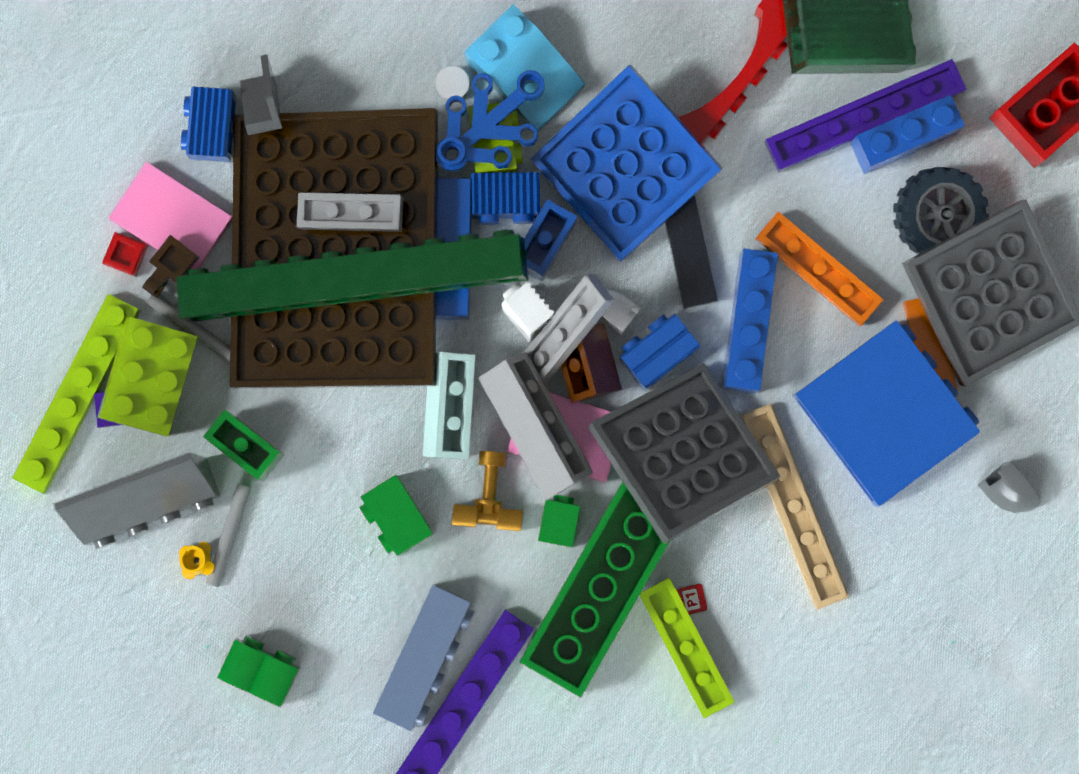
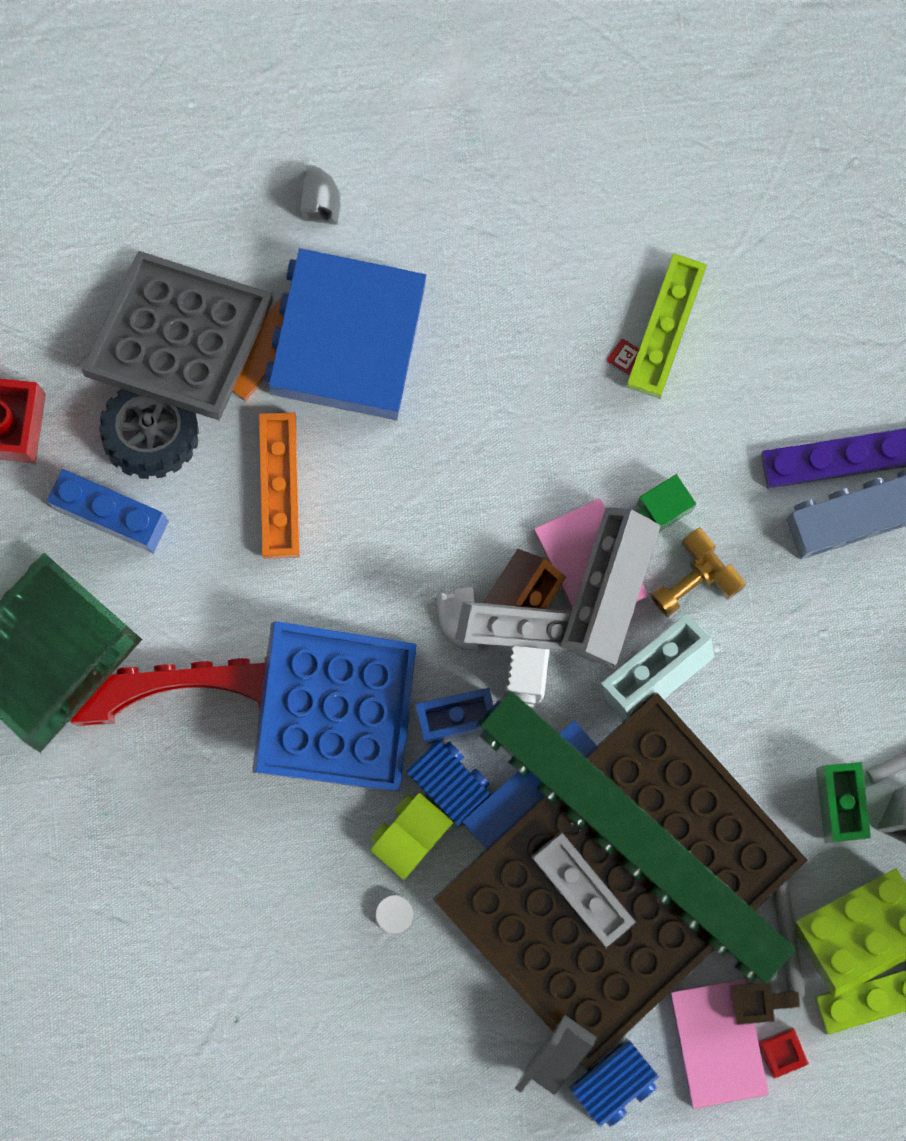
camera: 130 degrees left, 5 degrees down
green brick [359,474,434,556] -> none
blue plant [436,70,545,171] -> none
medium azure slope [465,4,585,131] -> none
green brick [519,481,669,698] -> none
dark grey plate [588,363,780,544] -> none
blue brick [619,314,701,391] -> none
black tile [665,195,718,309] -> none
blue brick [722,248,778,394] -> none
tan tile [740,403,849,610] -> none
dark purple plate [764,59,967,172] -> none

